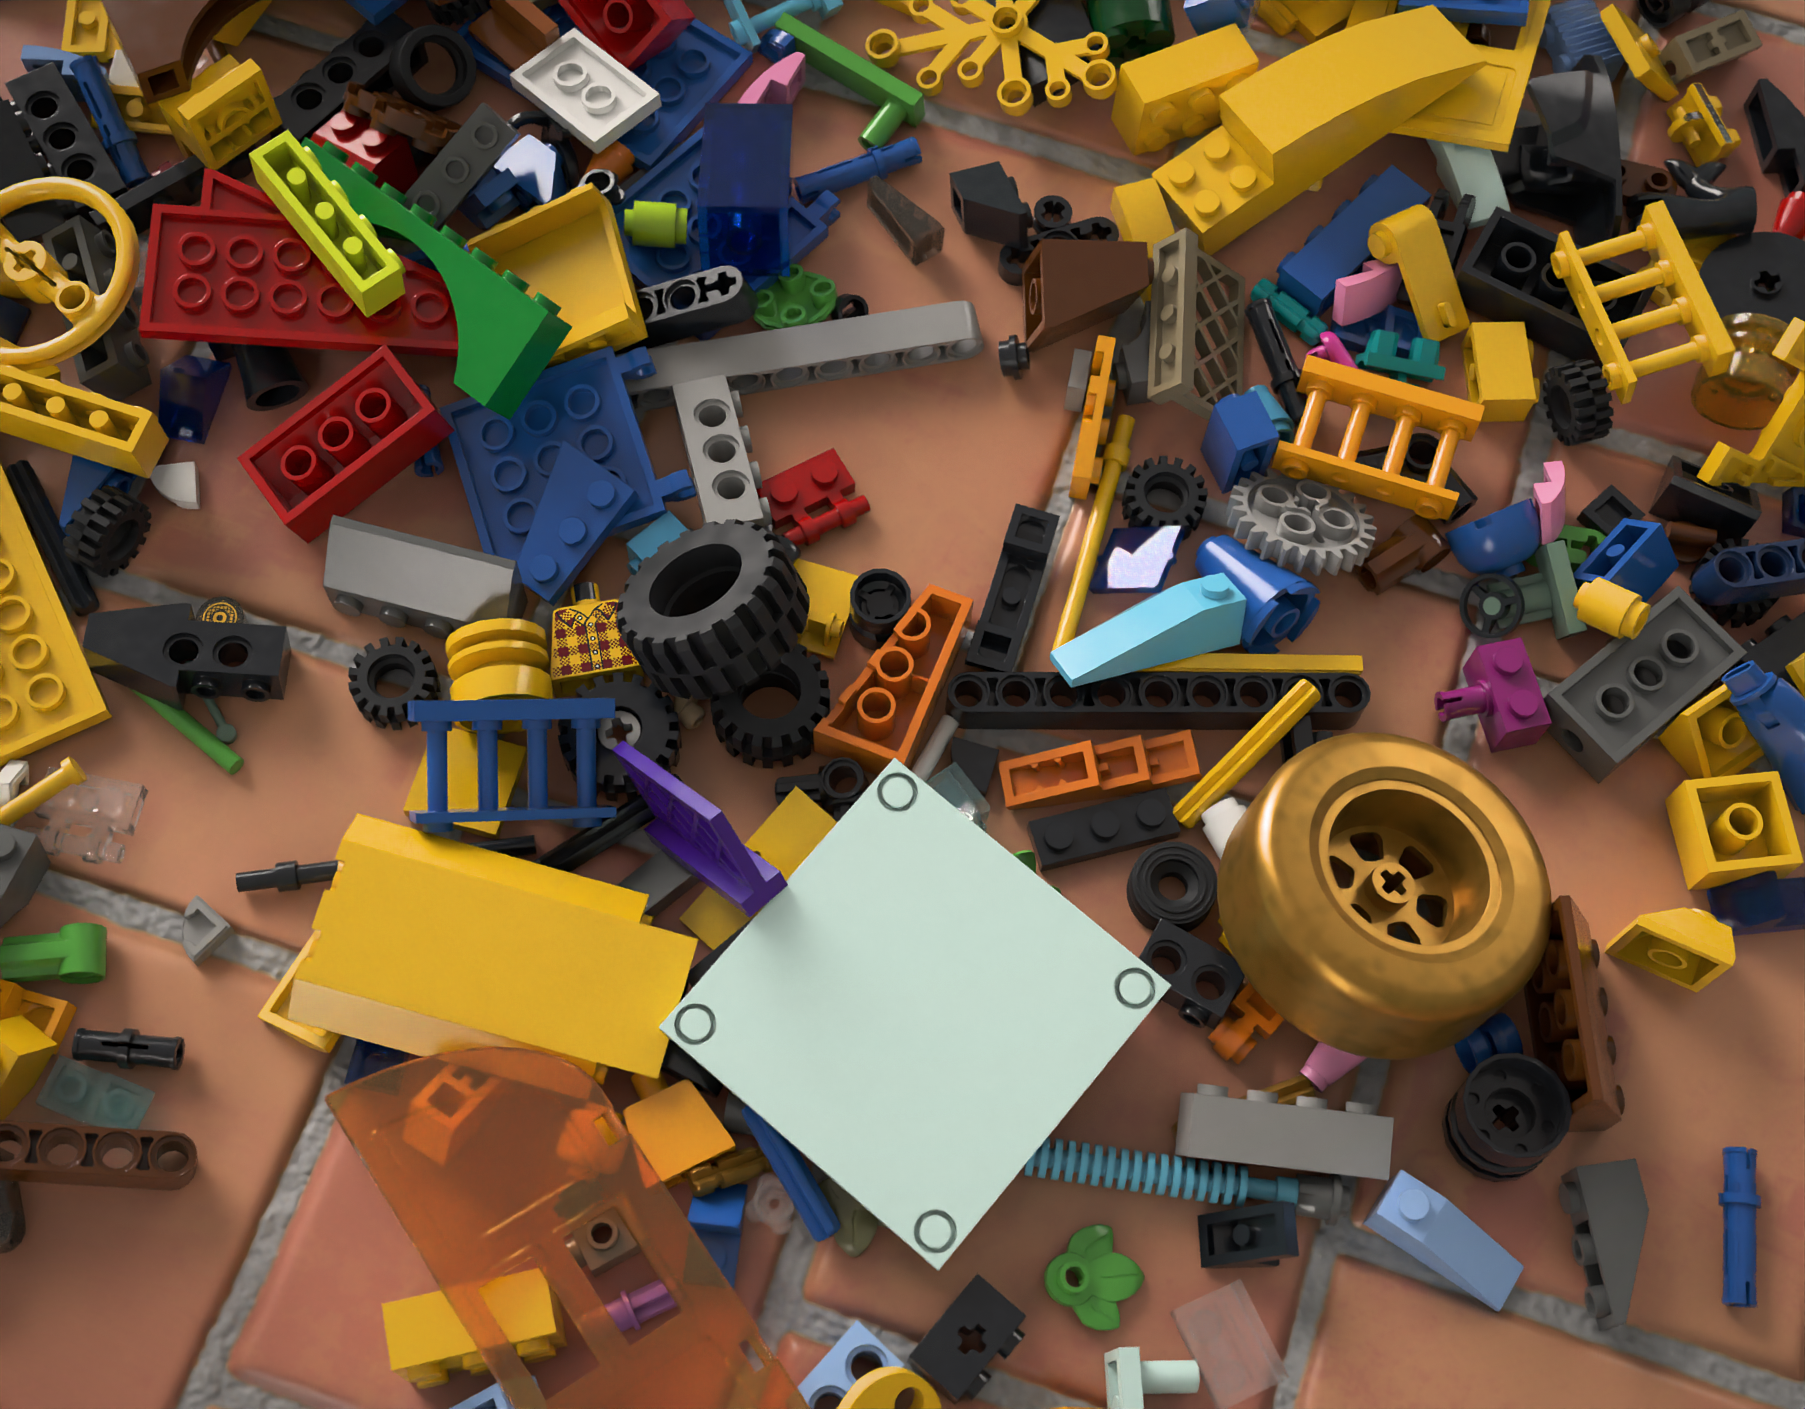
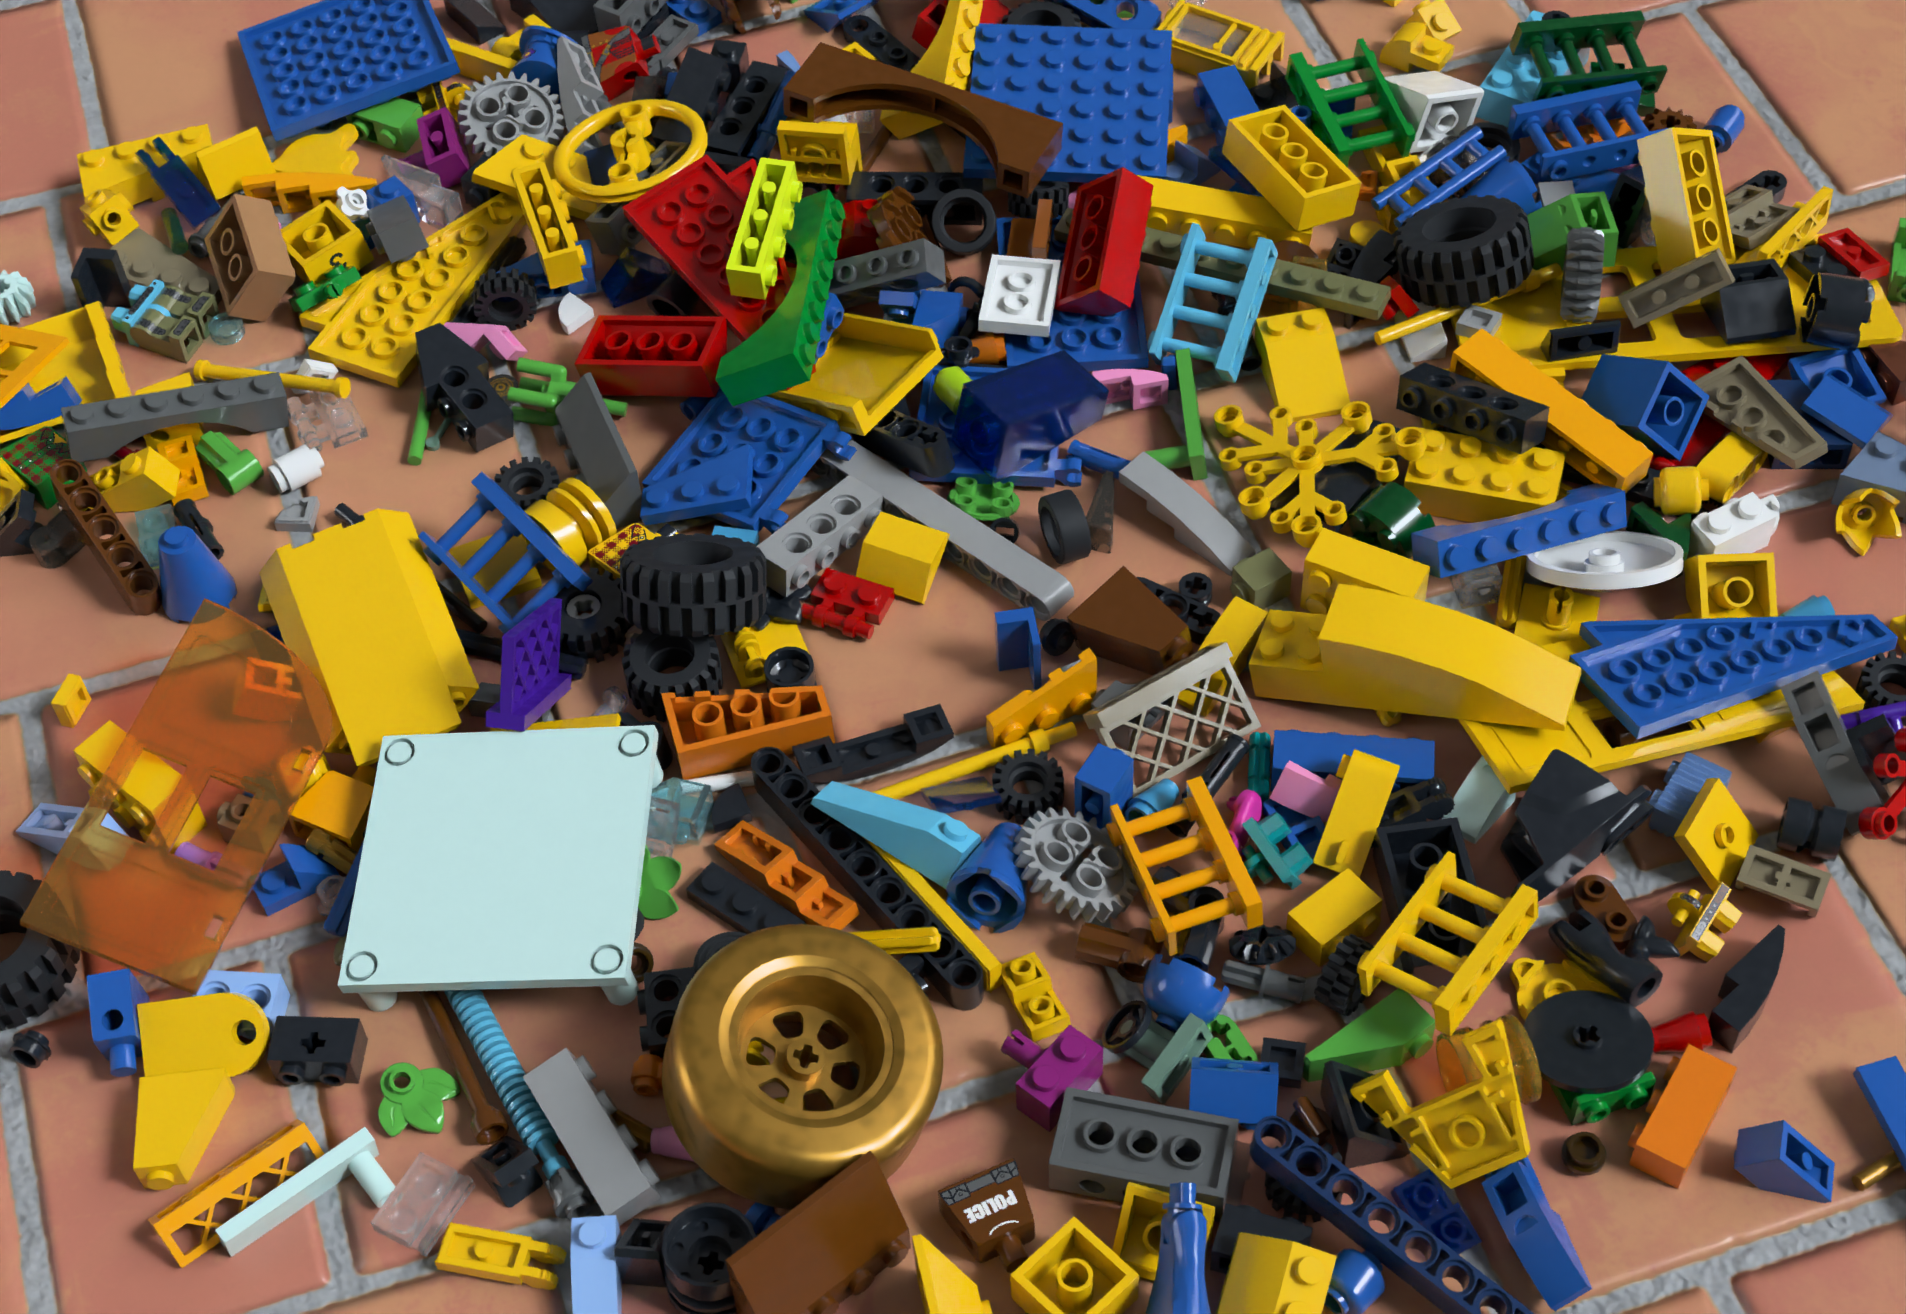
camera: 60 degrees right, 15 degrees down
black slope [950,161,1033,249] -> none
bright pink slope [1533,461,1565,545] -> none
yellow brick [1573,577,1651,639] -> none
none -> yellow tile [51,673,92,728]
none -> blue cone [158,526,237,626]
none -> white brick [267,444,325,493]
none -> reddish brown piece [418,991,509,1145]
none -> yellow hinge [435,1222,567,1290]
none -> bright pink slope [444,322,528,361]
none -> bright green plant [507,357,628,427]
none -> clear arm [591,686,629,716]
none -> black slope [614,1218,671,1288]
none -> yellow slope [856,511,950,604]
none -> reddish brown torso [938,1158,1035,1273]
none -> blue panel [994,607,1042,690]
none -> yellow slope [1001,952,1071,1042]
none -> black tyre [1038,489,1091,564]
none -> light grey slope [1119,451,1255,576]
none -> dark grey axle [1221,959,1306,1004]
none -> black gear [1229,924,1296,965]
none -> olive brick [1230,547,1292,610]
none -> bright green slope [1302,988,1435,1082]

